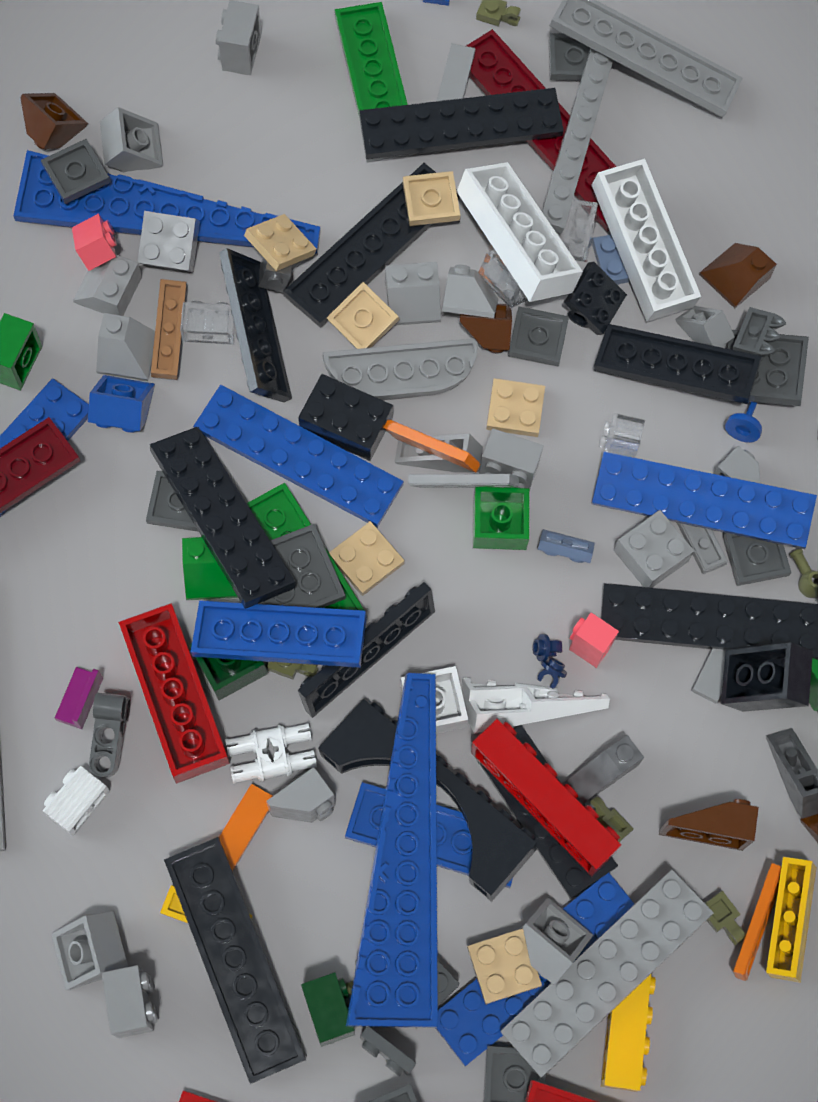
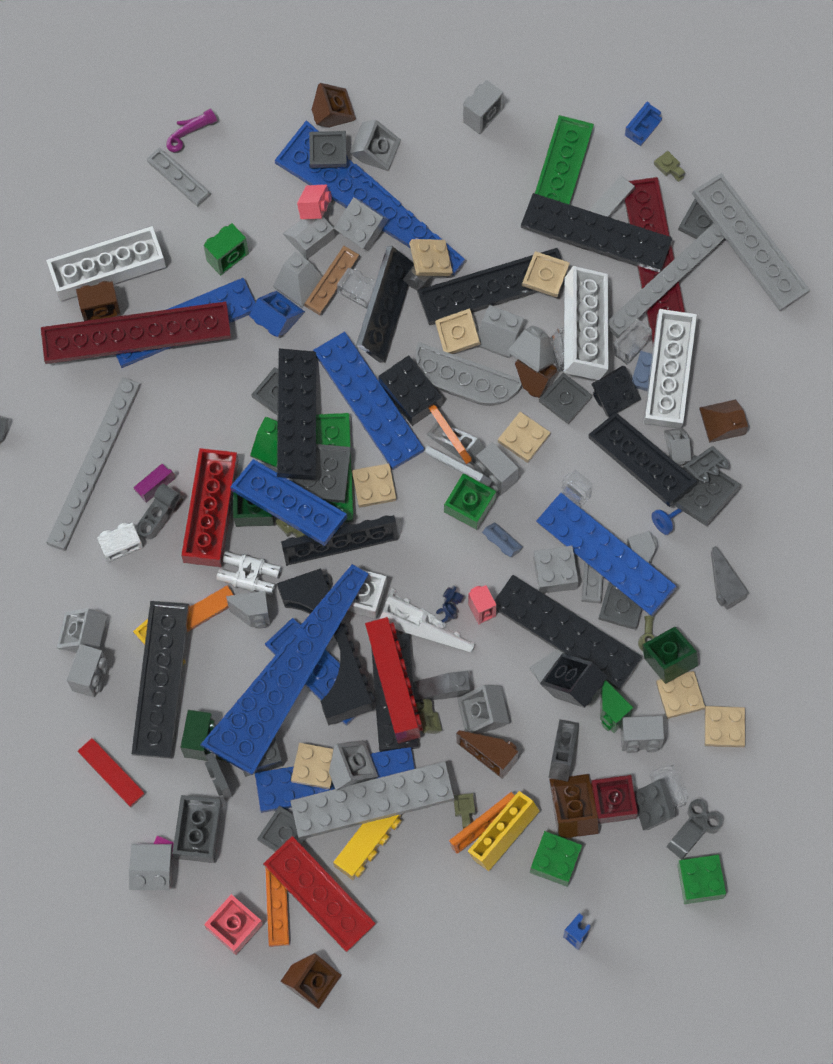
camera: 35 degrees right, 0 degrees up
none -> light grey slope [457,685,510,734]

